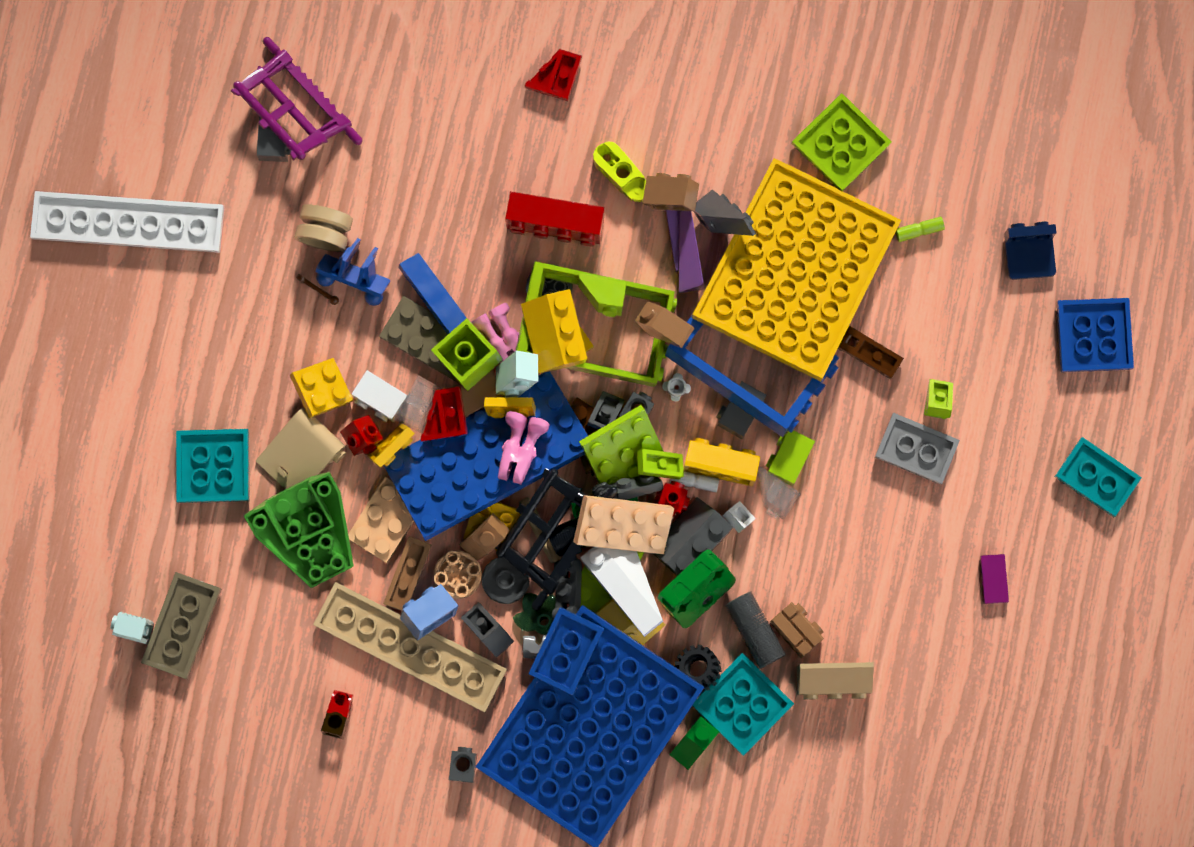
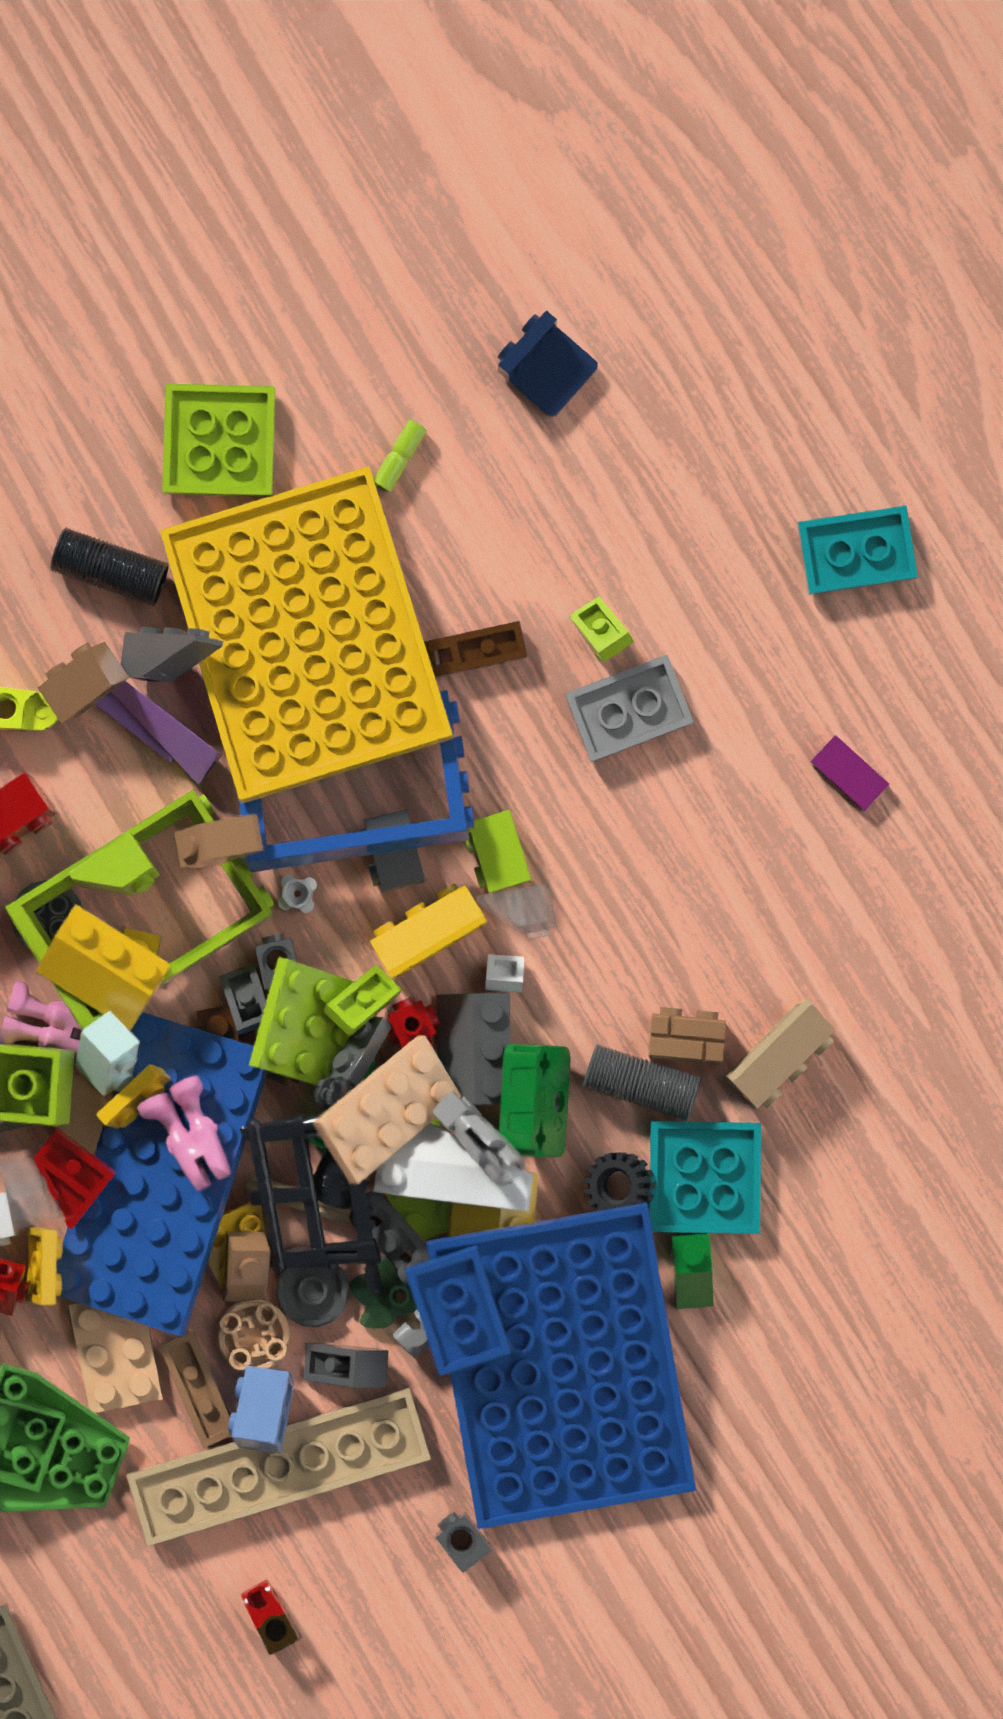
camera: 45 degrees left, 5 degrees up
white piece [670,471,719,493] -> none
blue plate [1057,298,1134,372] -> none
none -> black piece [50,527,169,607]
none -> light grey piece [433,1091,525,1186]

